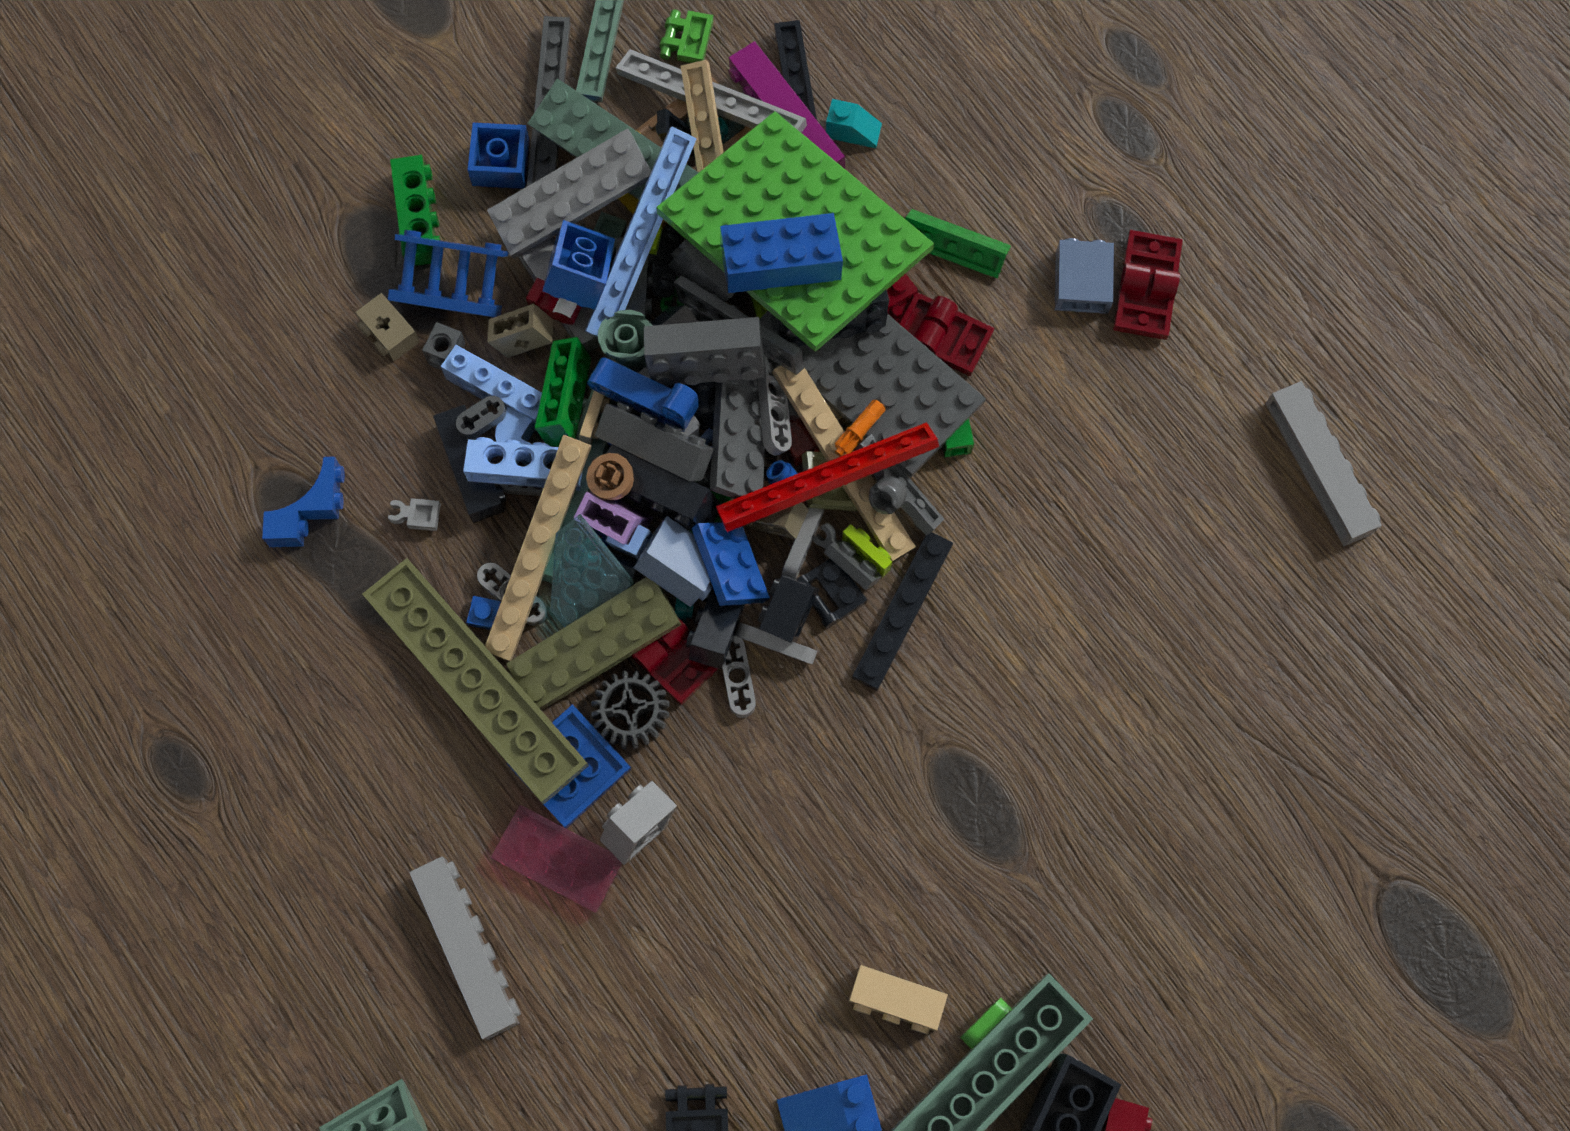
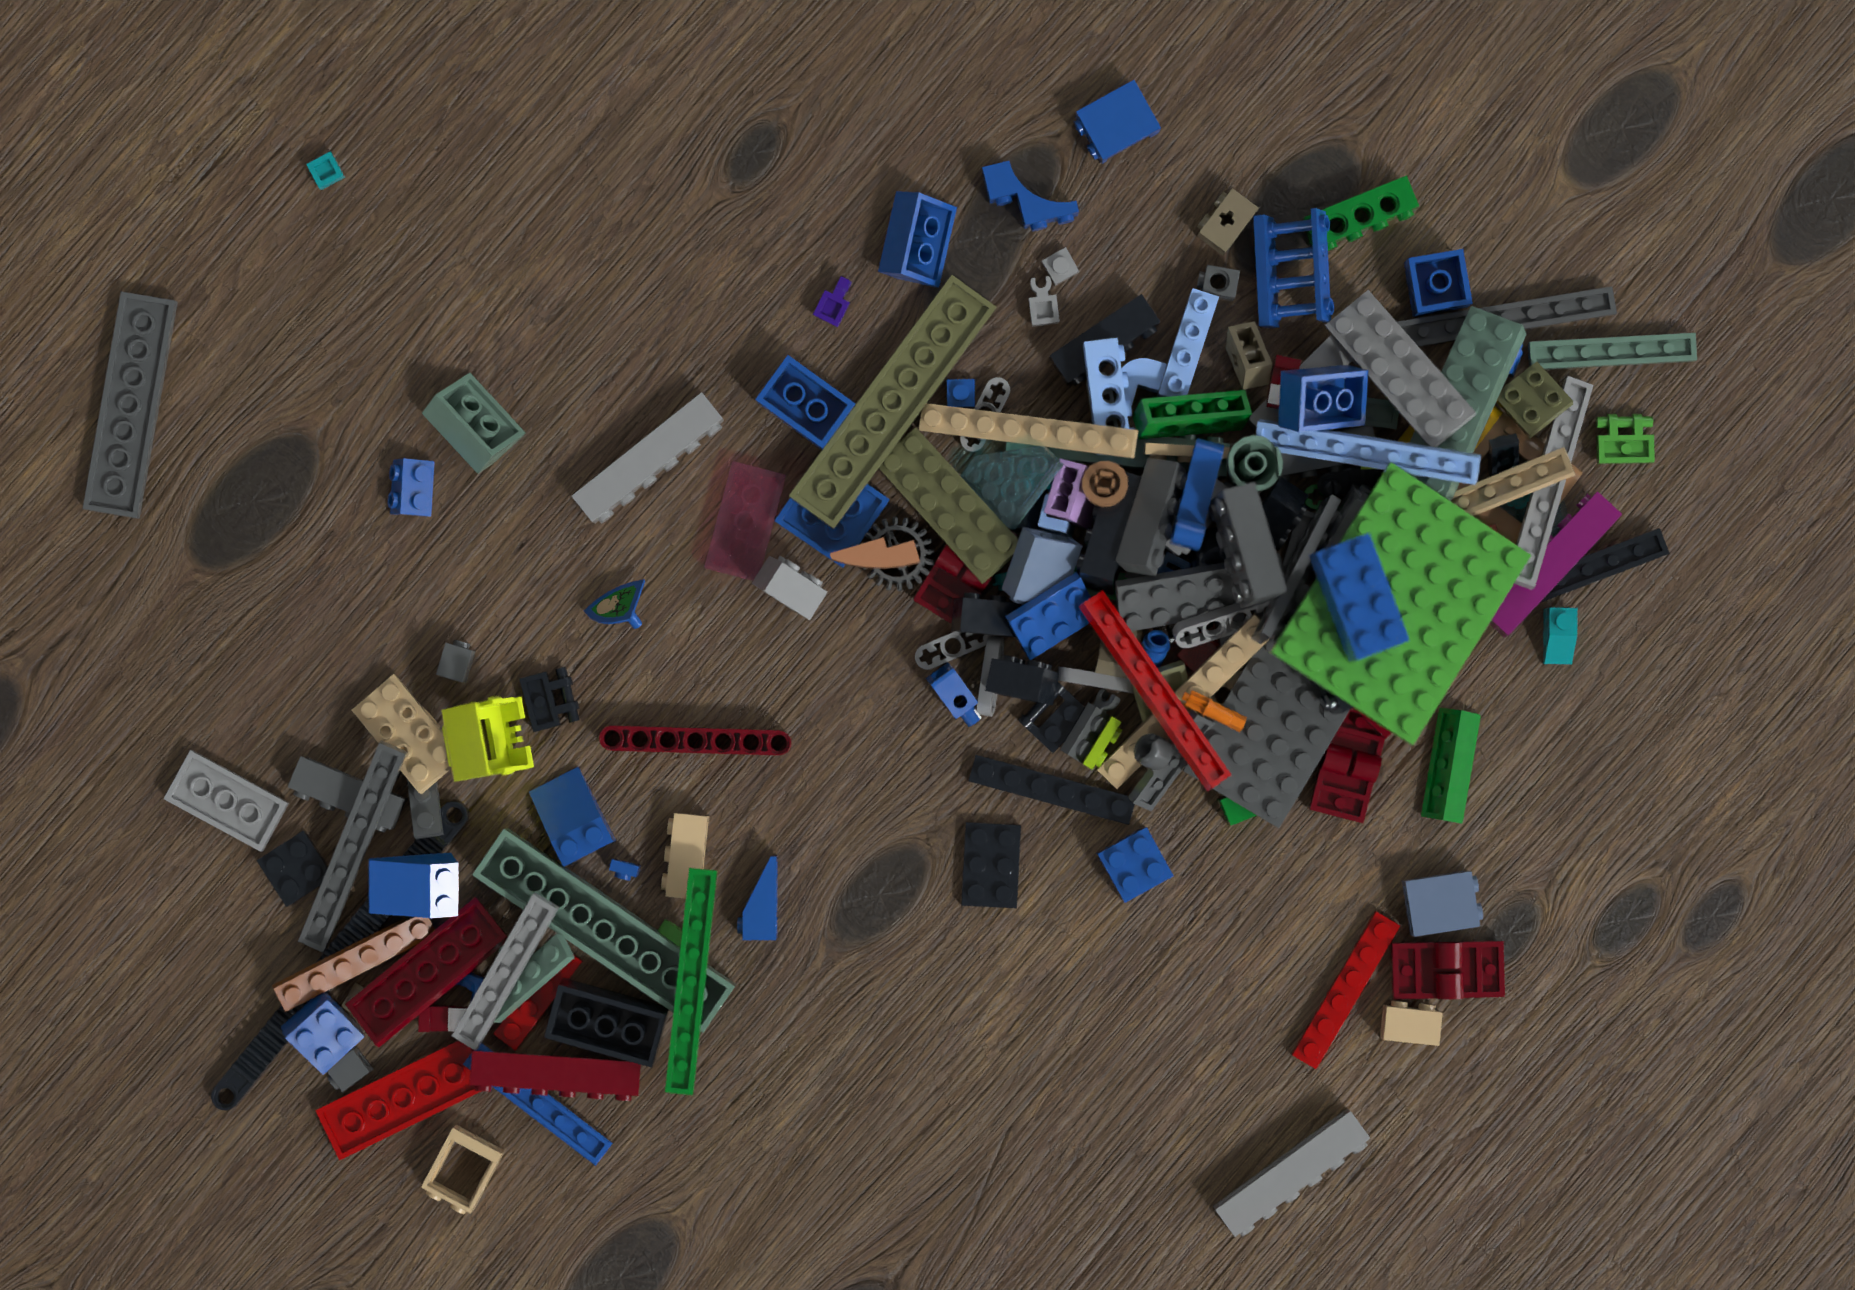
camera: 85 degrees right, 15 degrees up
dark grey beam [456,396,506,439] -> none
none -> shield [584,579,645,629]
none -> dark red beam [599,726,792,755]
none -> blue plate [609,858,641,881]
none -> green plate [665,867,718,1095]
none -> blue slope [737,856,778,940]
none -> blue brick [755,355,856,450]
none -> dark purple plate [813,276,852,327]
none -> nougat slope [830,537,920,569]
none -> blue slope [878,191,957,288]
none -> blue torso [925,662,982,727]
none -> black plate [961,822,1021,909]
none -> light grey plate [1042,247,1079,286]
none -> blue panel [1073,80,1161,164]
none -> blue brick [1097,826,1174,903]
none -> red plate [1291,911,1400,1069]
none -> tan brick [1380,1000,1443,1046]
none -> olive plate [1496,361,1573,439]

